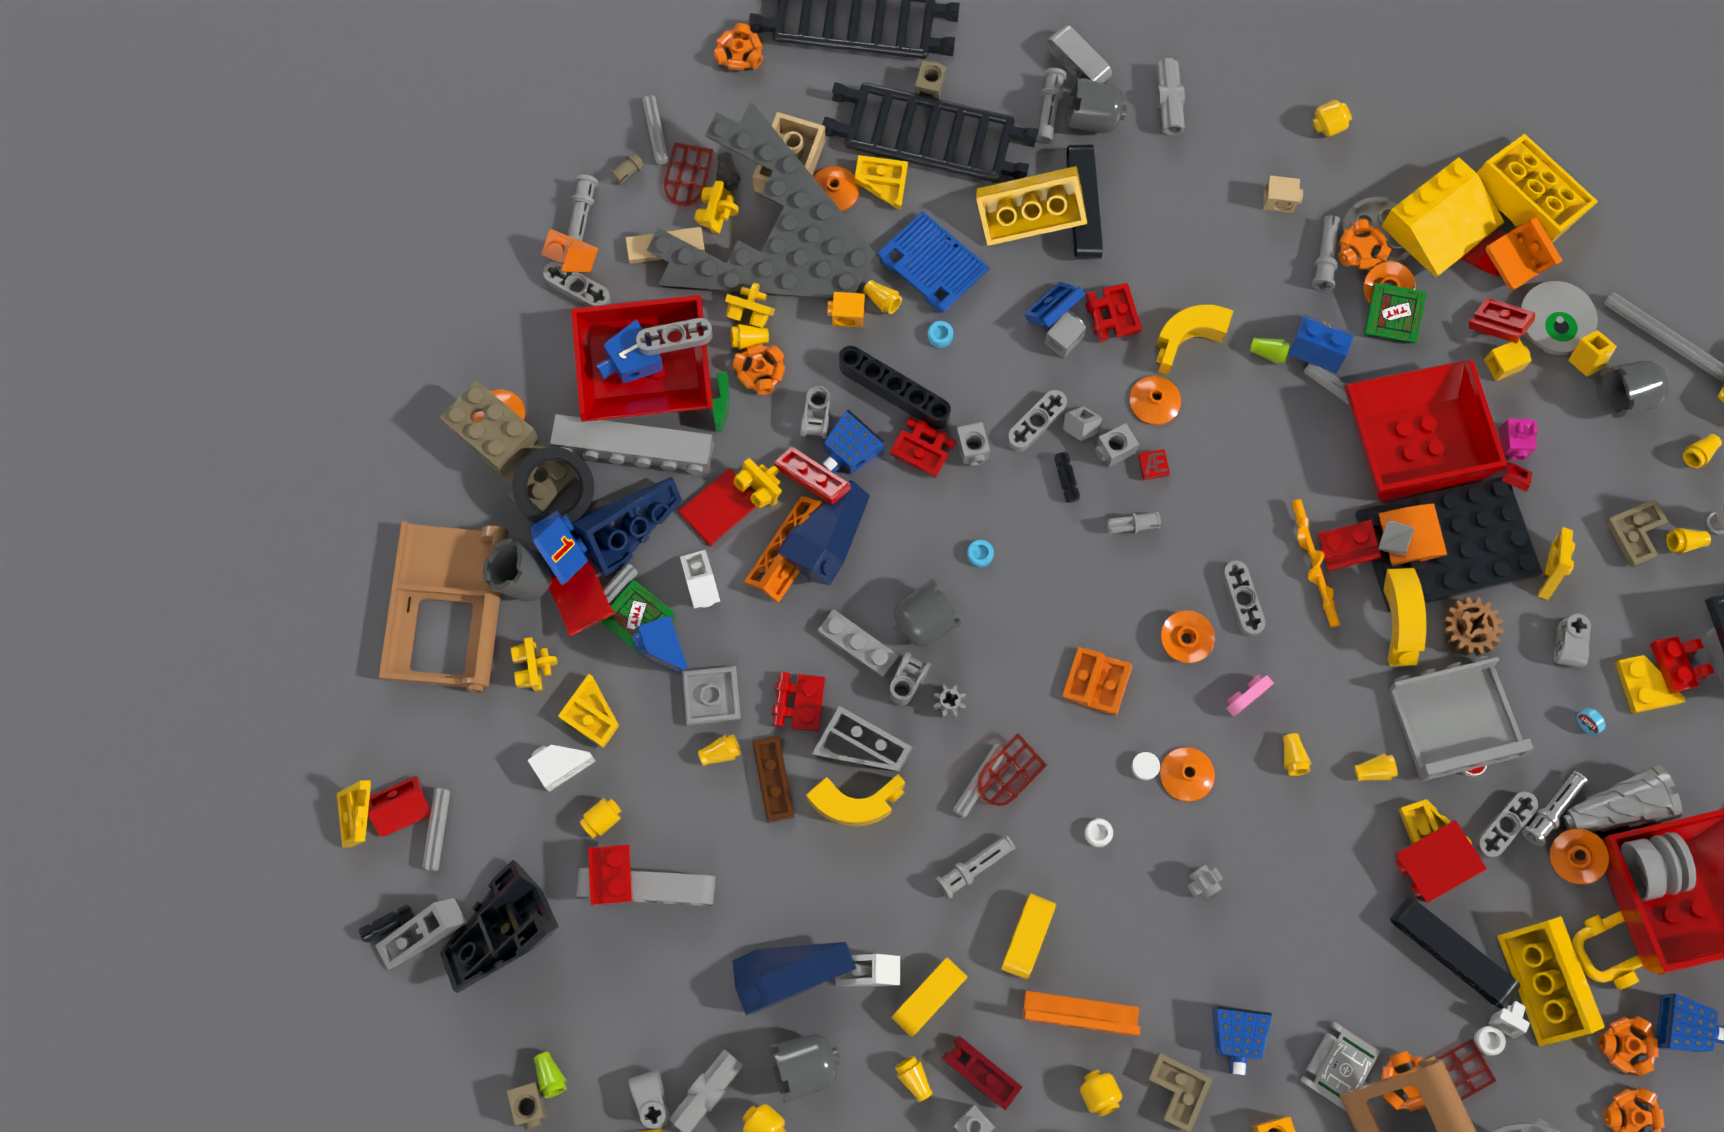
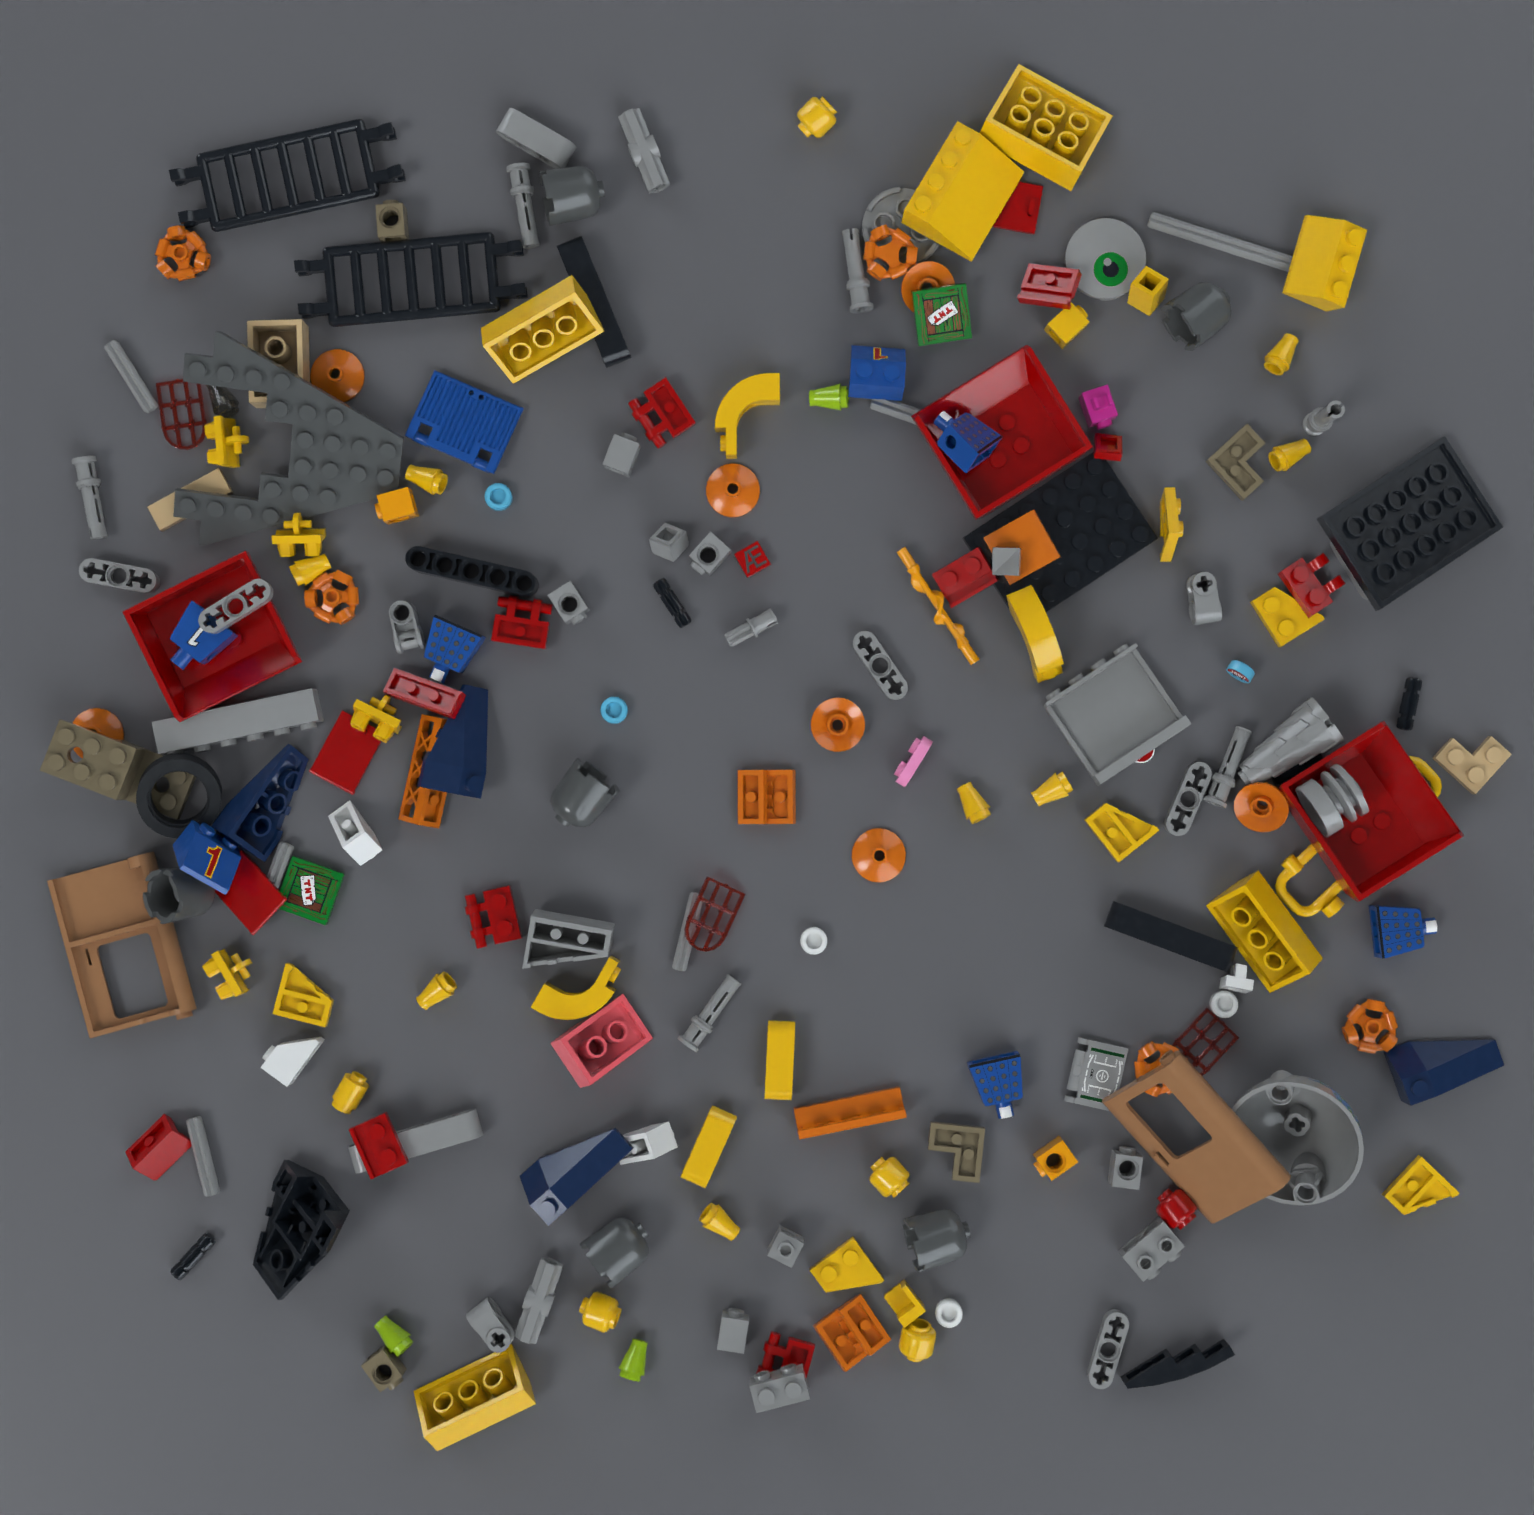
camera: 20 degrees left, 15 degrees up
yellow wing [337,780,371,848] -> none
light grey slope [375,898,467,970] -> none
orange slope [541,229,599,272] -> none
dark tan pin [611,153,644,184] -> none
blue slope [631,615,688,673] -> none
light grey tile [682,666,741,726] -> none
green slope [712,371,729,433] -> none
reddish brown tile [752,736,795,823] -> none
light grey plate [817,609,899,679] -> none
yellow wing [855,155,908,210] -> none
light grey piece [889,651,932,706] -> none
light grey gear [933,685,966,719] -> none
dark red plate [941,1036,1023,1111] -> none
light grey beam [1007,390,1067,452] -> none
blue plate [1024,282,1085,328] -> none
white tile [1131,752,1160,781] -> none
light grey gear [1187,865,1223,900] -> none
tan brick [1263,175,1303,213] -> none
red panel [1394,820,1487,903] -> none
medium nougat gear [1442,597,1504,656] -> none
orange bracket [1486,217,1563,290] -> none
orange piece [1598,1016,1658,1077] -> none
none -> coral slope [550,994,653,1088]
none -> blue torso [934,411,1002,473]

